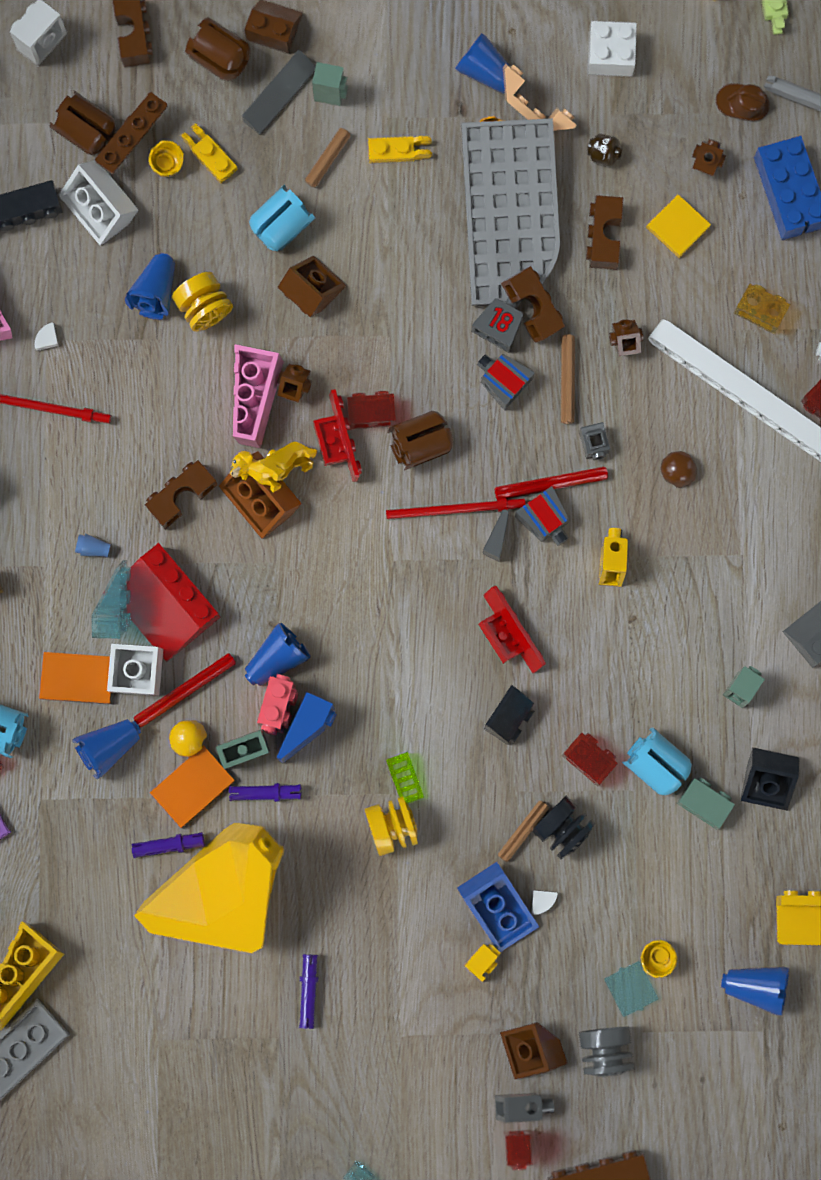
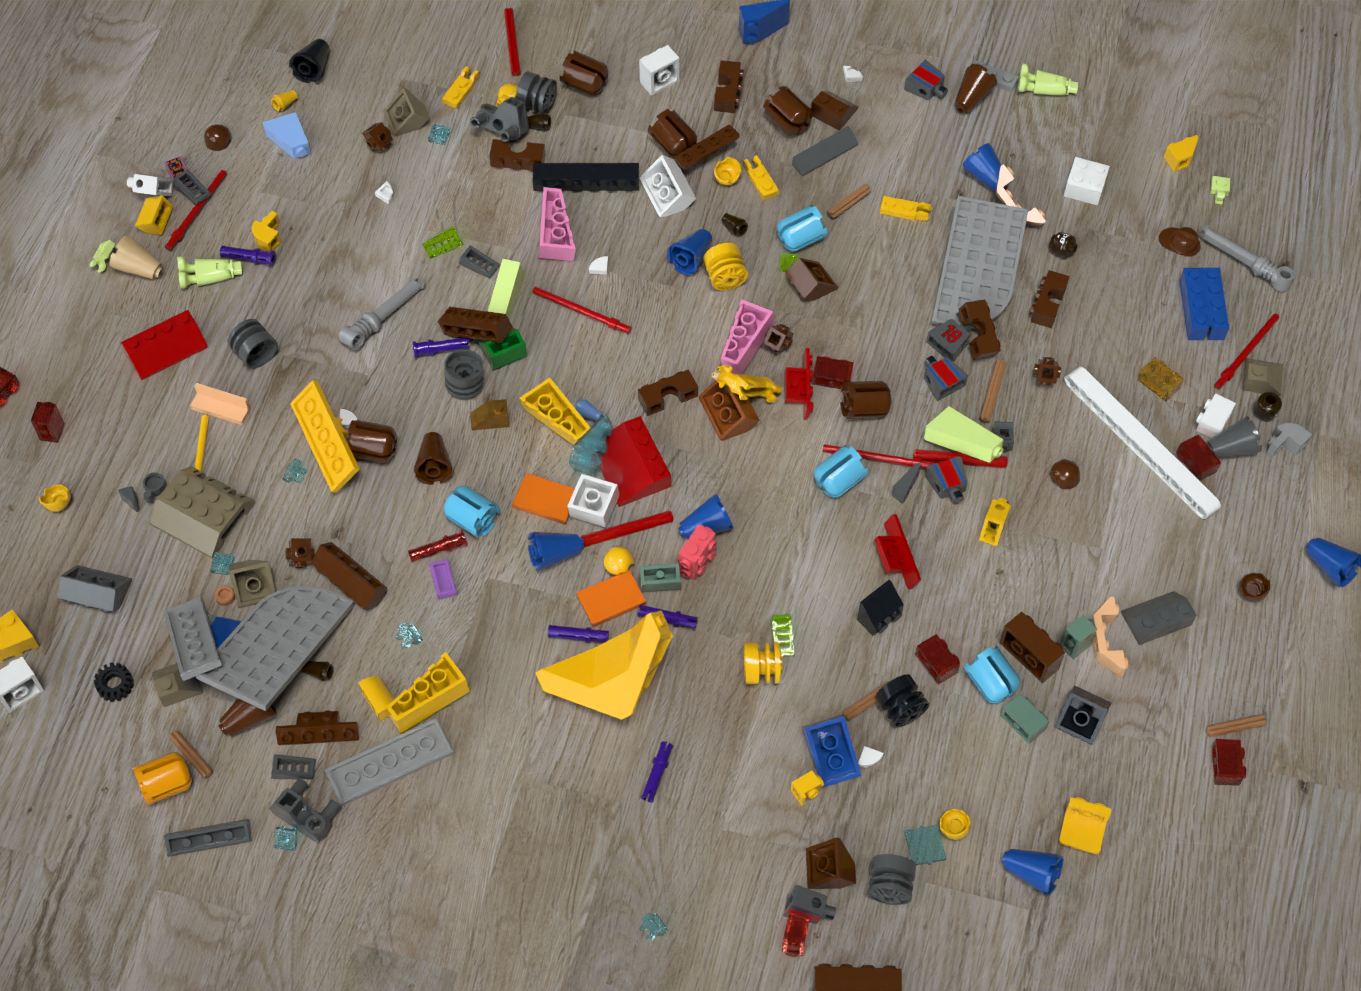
camera: 15 degrees right, 20 degrees down
blue slope [276,692,337,764] -> none
sand green brick [312,62,348,106] -> none
yellow tile [646,195,711,258] -> none
reddish brown brick [692,139,726,176] -> none
none -> yellow wedge [519,378,595,450]
none -> dark brown cone [721,213,748,236]
none -> clear neon green tile [780,253,799,272]
none -> medium azure cylinder [814,444,870,498]
none -> yellowish green slope [924,406,1004,463]
none -> reddish brown brick [1000,611,1065,684]
none -> light nougat slope [1092,597,1128,677]

